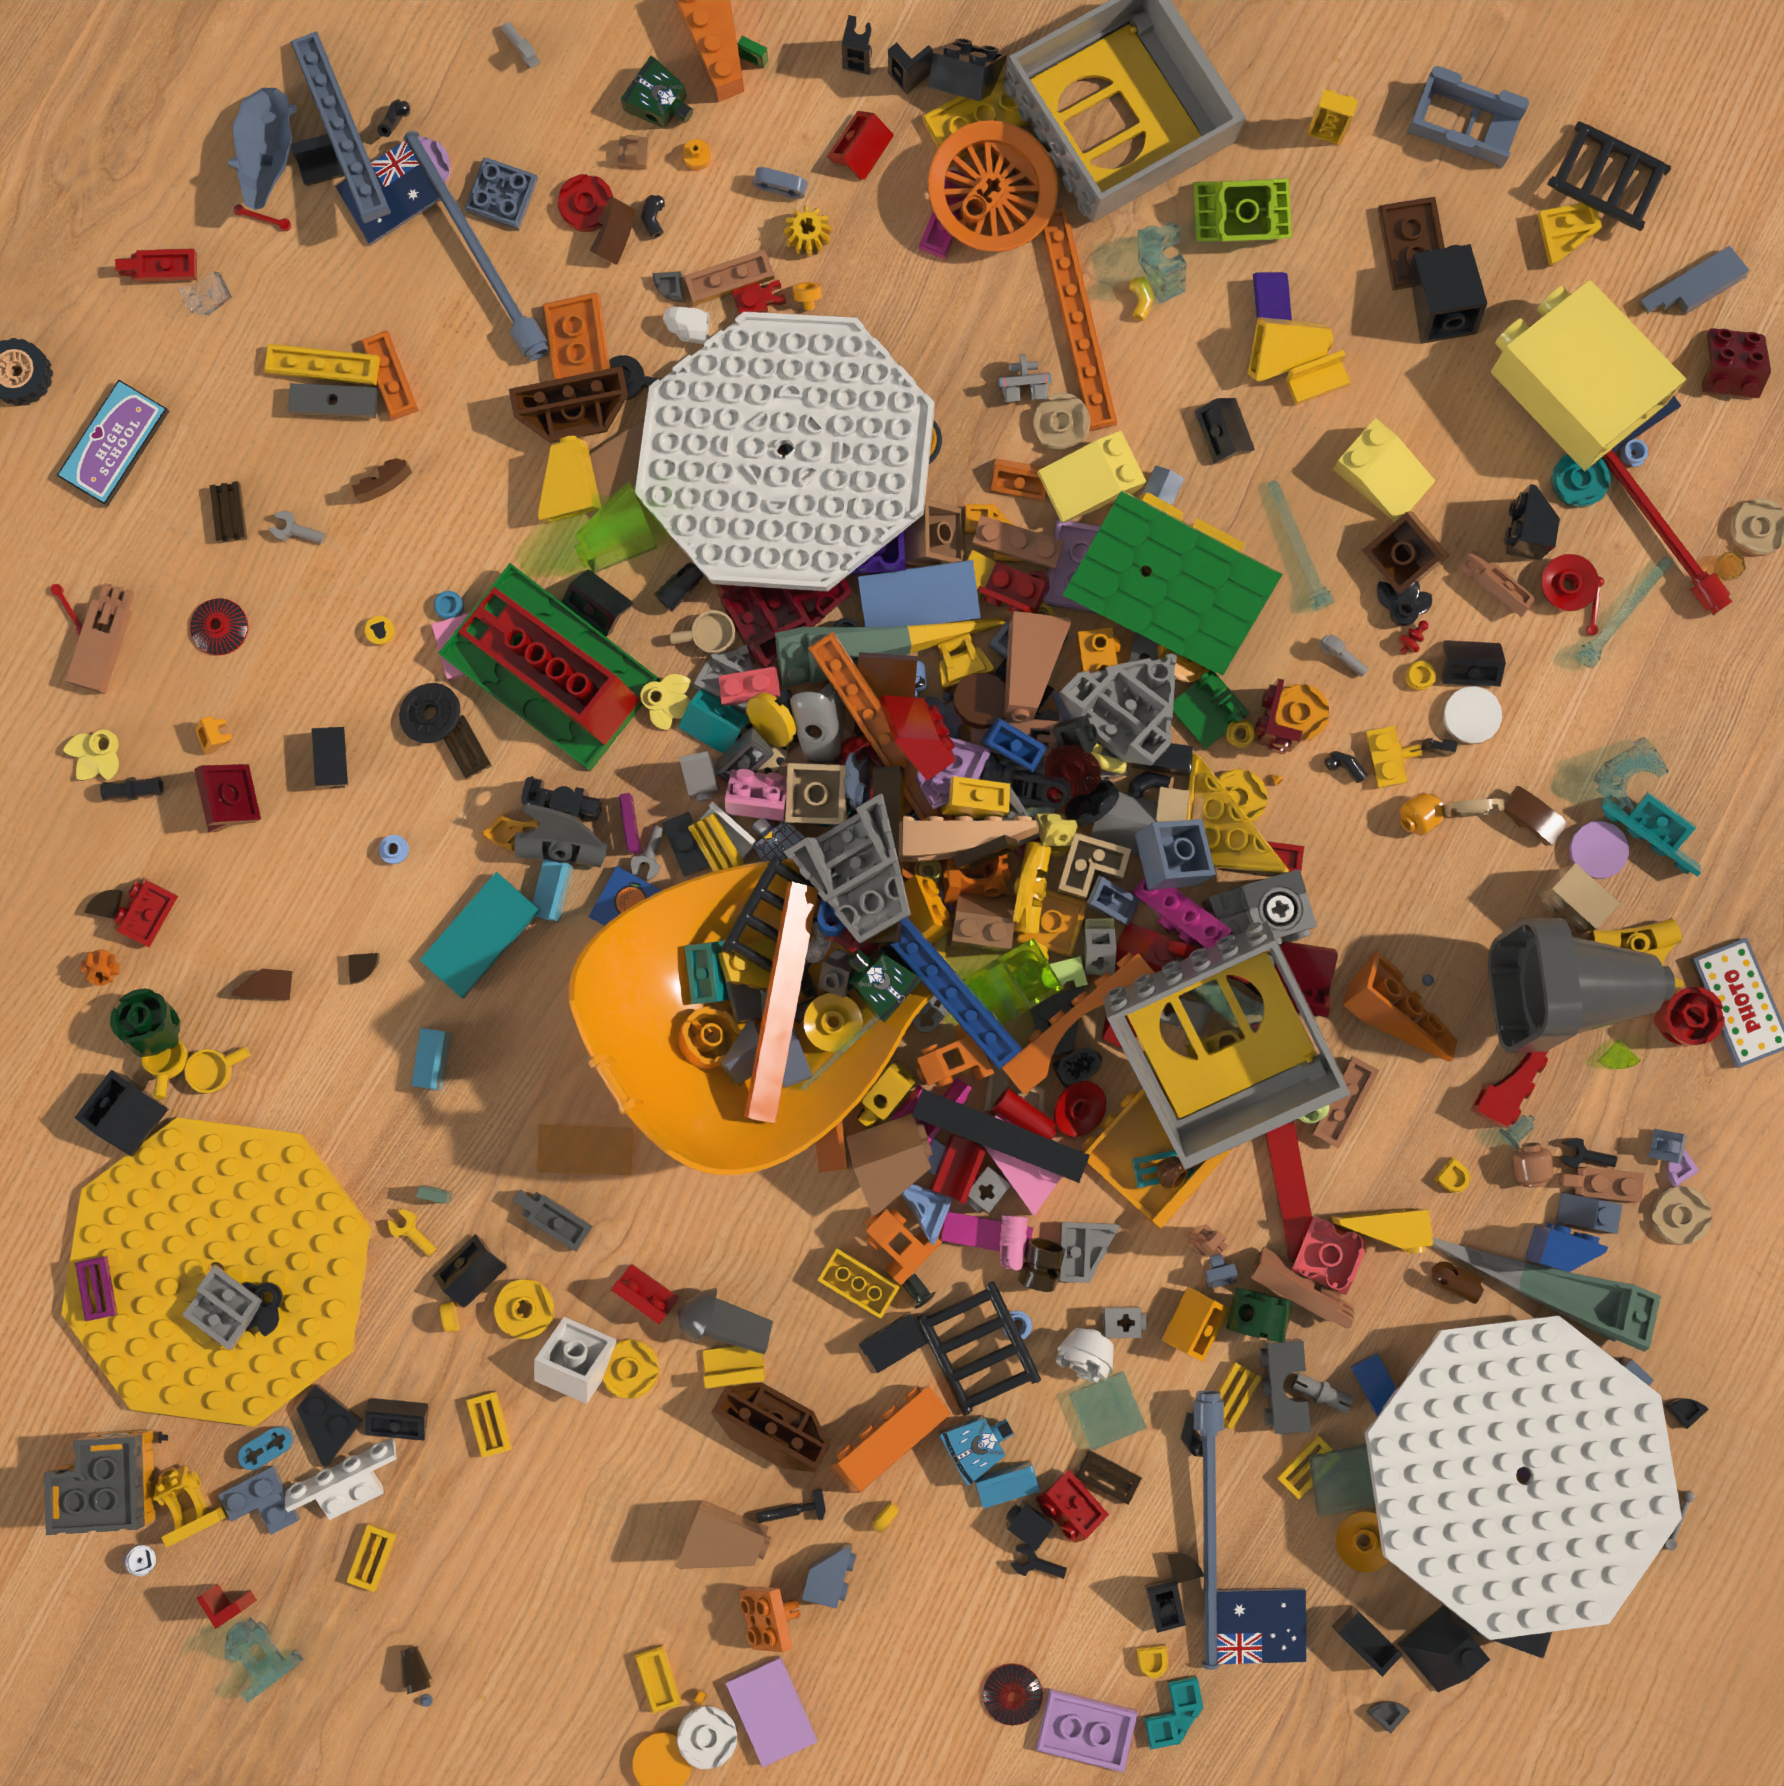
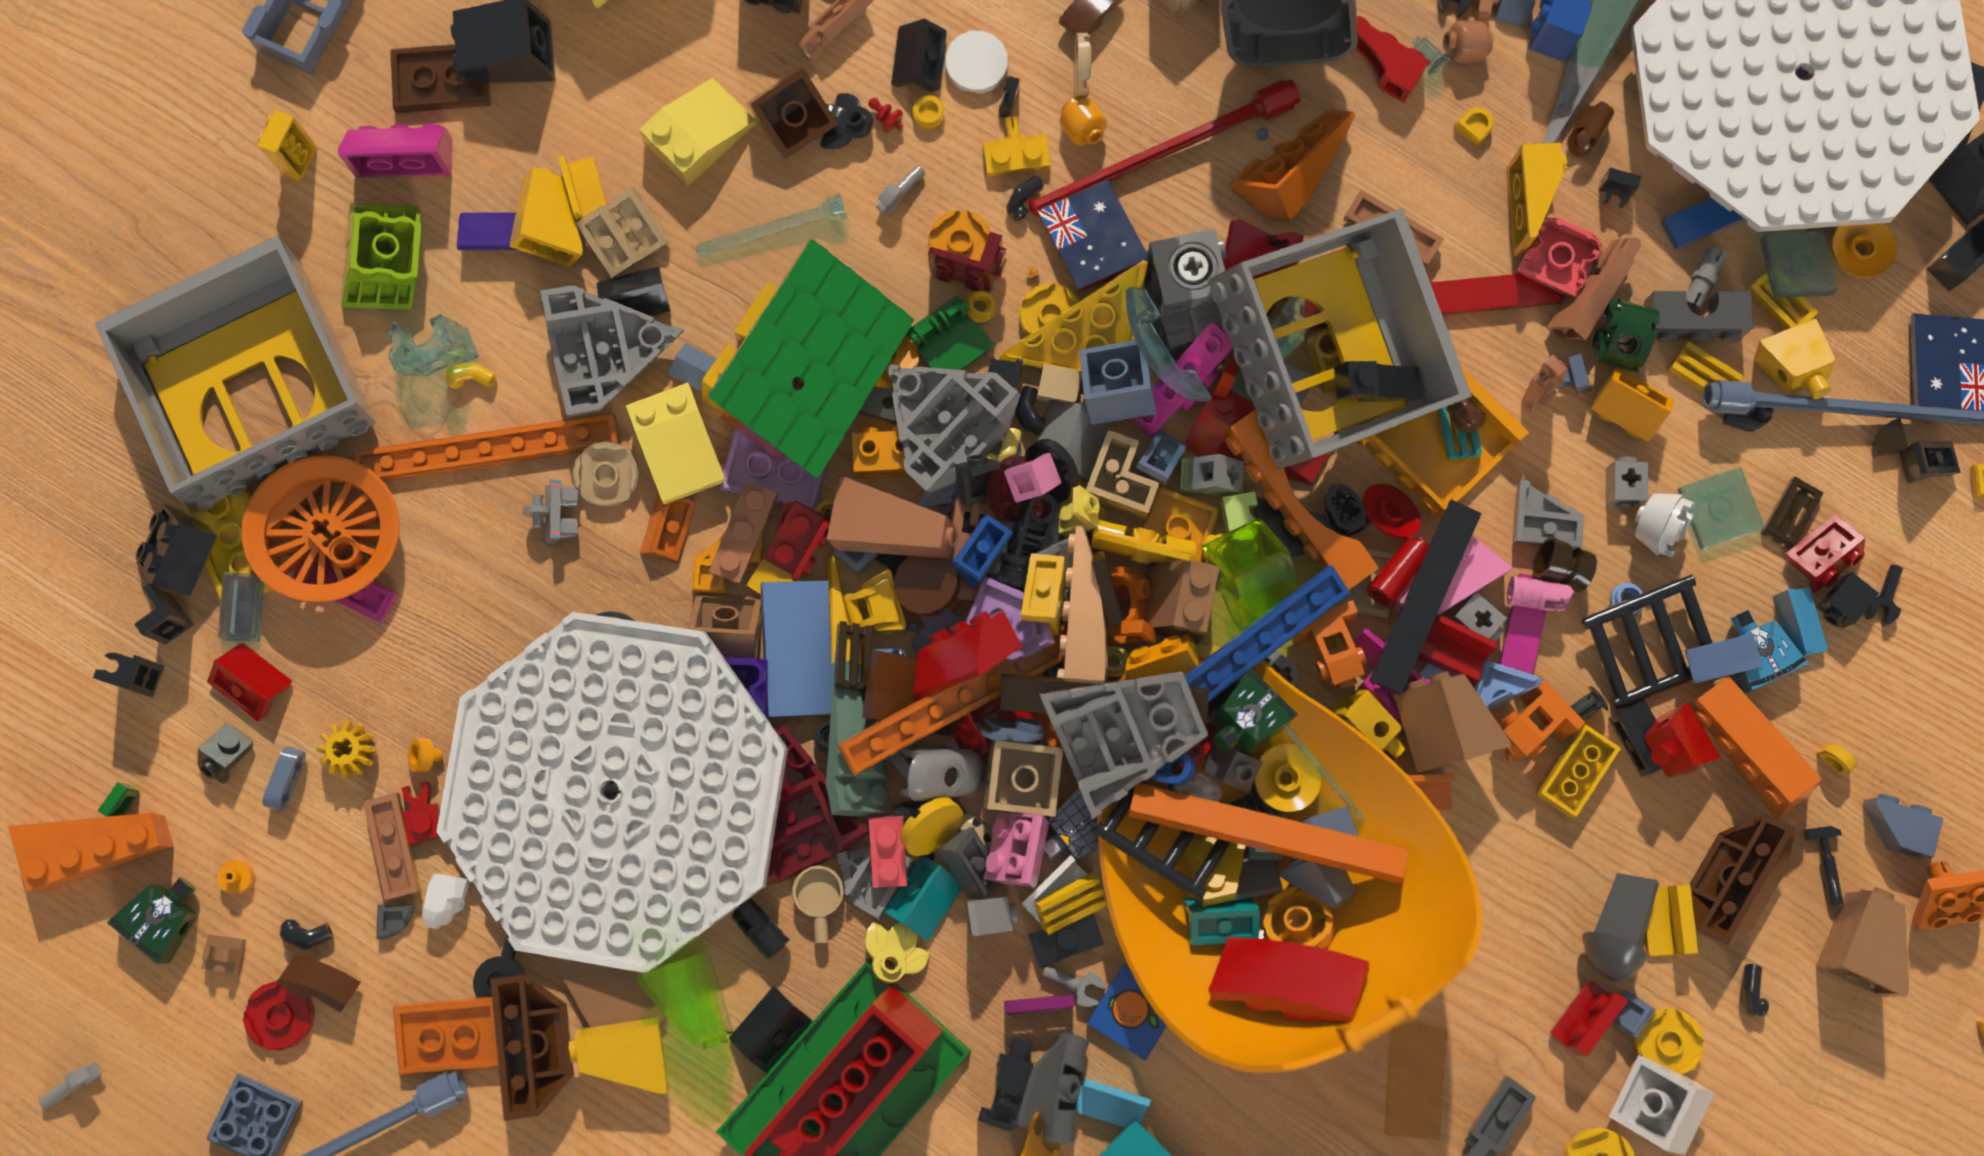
camera: 90 degrees left, 5 degrees down
none -> pearl dark grey bracket [197,723,253,784]
none -> clear light blue slope [218,572,264,641]
none -> dark pink slope [338,124,452,178]
none -> light grey wedge [540,285,684,417]
none -> tan slope [576,187,670,278]
none -> dark brown tile [834,621,873,692]
none -> bright pink panel [1004,453,1061,502]
none -> flag [1028,79,1301,292]
none -> clear light blue slope [1125,287,1212,402]
none -> red slope [1208,937,1370,1021]
none -> black slope [1334,361,1421,402]
none -> black tile [1598,167,1641,209]
none -> sand blue tile [1612,990,1656,1039]
none -> red torso [1644,702,1721,778]
none -> medium blue slope [1685,633,1762,684]
none -> black arm [1742,964,1769,1017]
none -> yellow torso [1754,319,1835,399]

